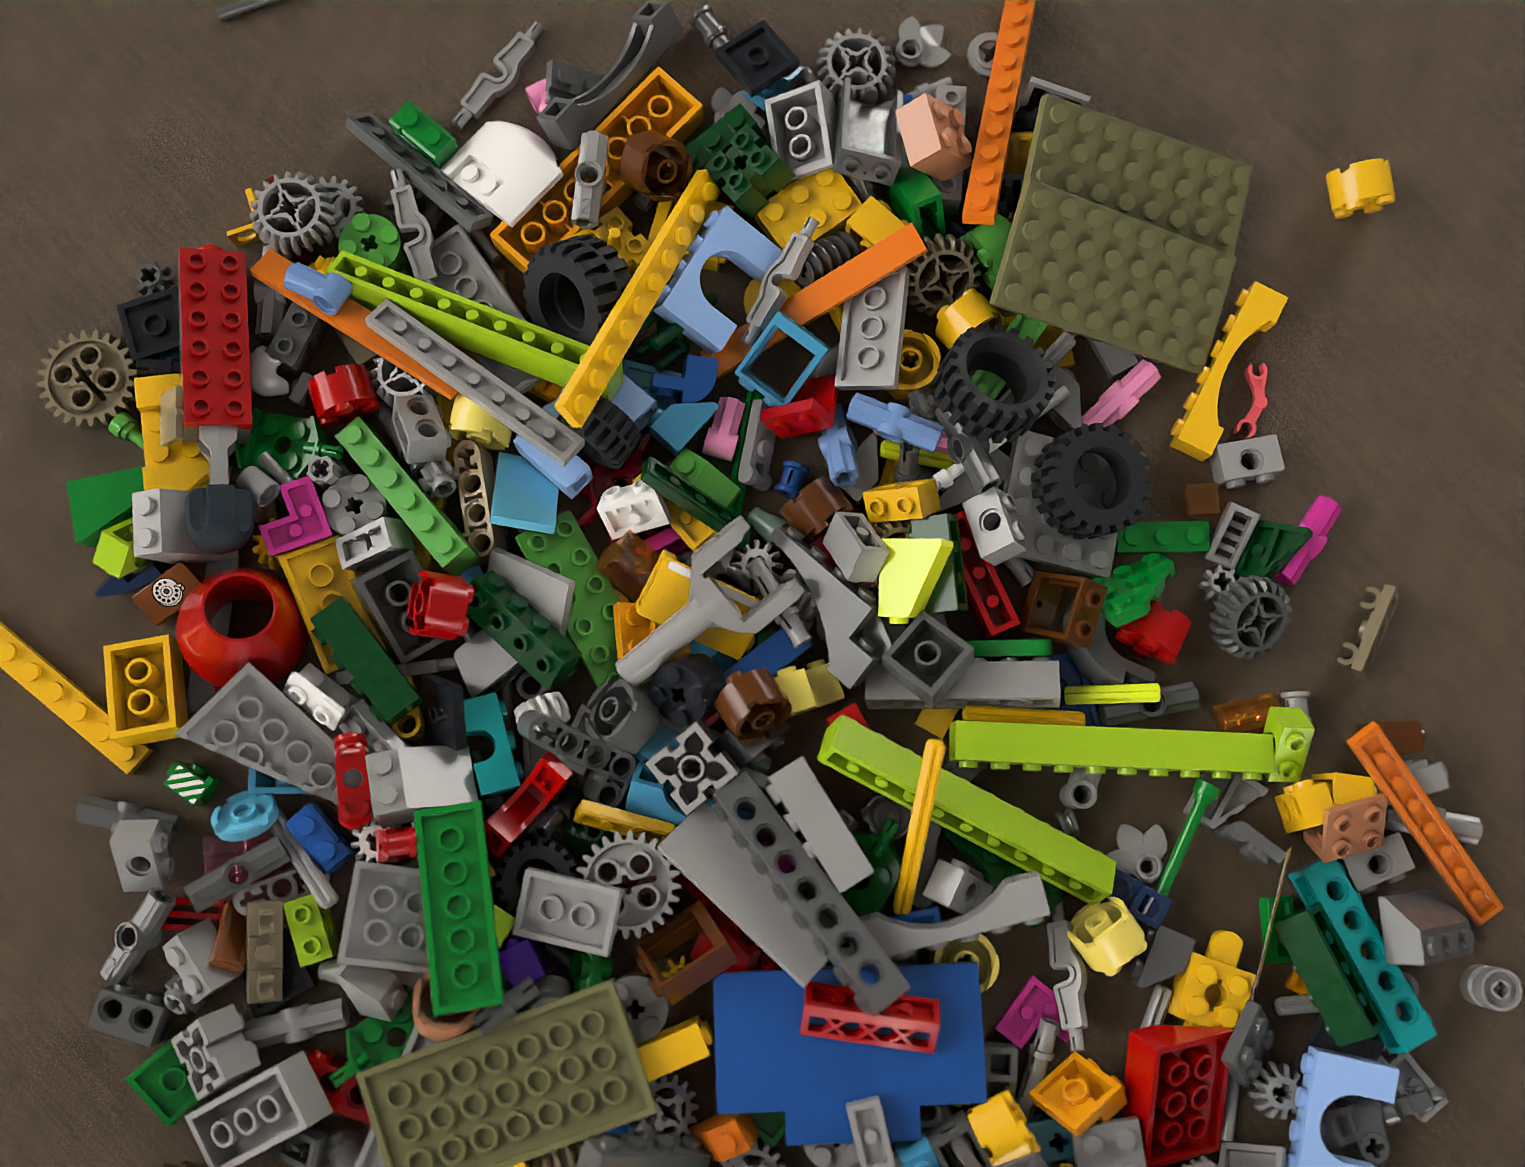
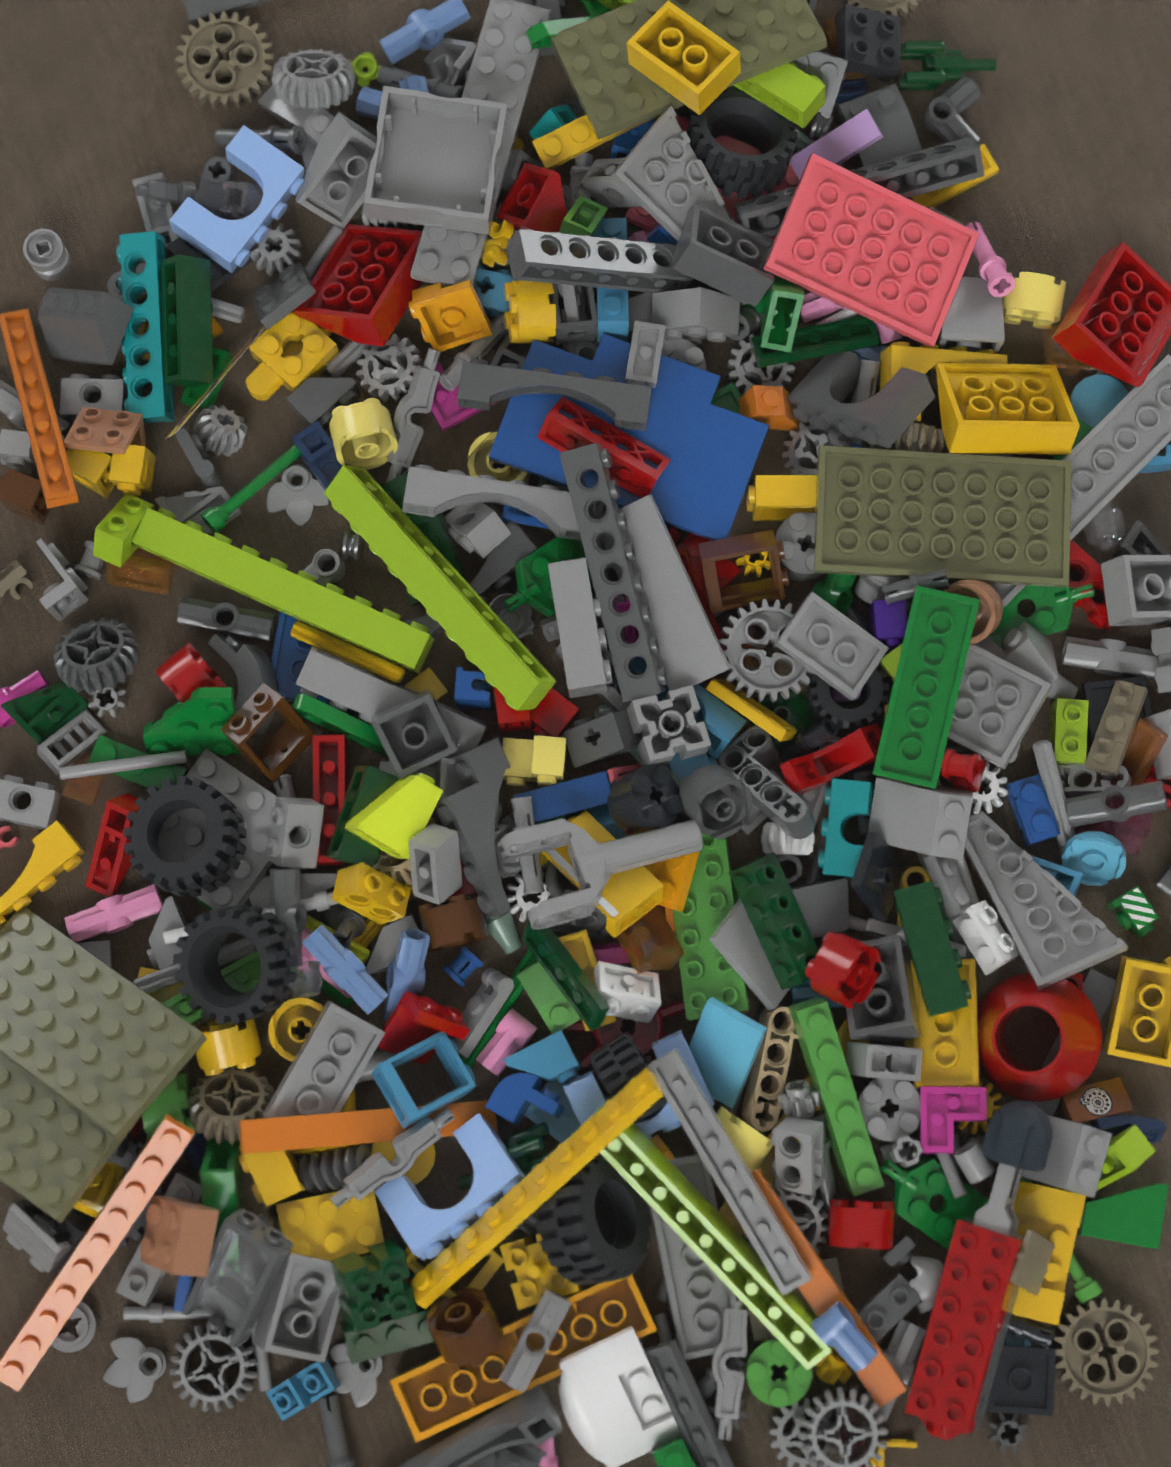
camera: 150 degrees left, 0 degrees up
red piece [334,732,372,829] -> none
reddish brown brick [714,668,792,743] -> none
black plate [715,19,800,98] -> none
yellow axle [893,739,945,915] -> none
neon yellow axle [1064,683,1161,705] -> none
none -> light grey bracket [36,538,89,622]
none -> light grey bar [59,750,188,780]
none -> red slope [85,793,140,897]
none -> light grey gear [192,404,248,457]
none -> light grey gear [356,334,424,402]
none -> blue hinge [454,667,492,711]
none -> dark grey arch [457,359,652,432]
none -> red slope [530,688,579,737]

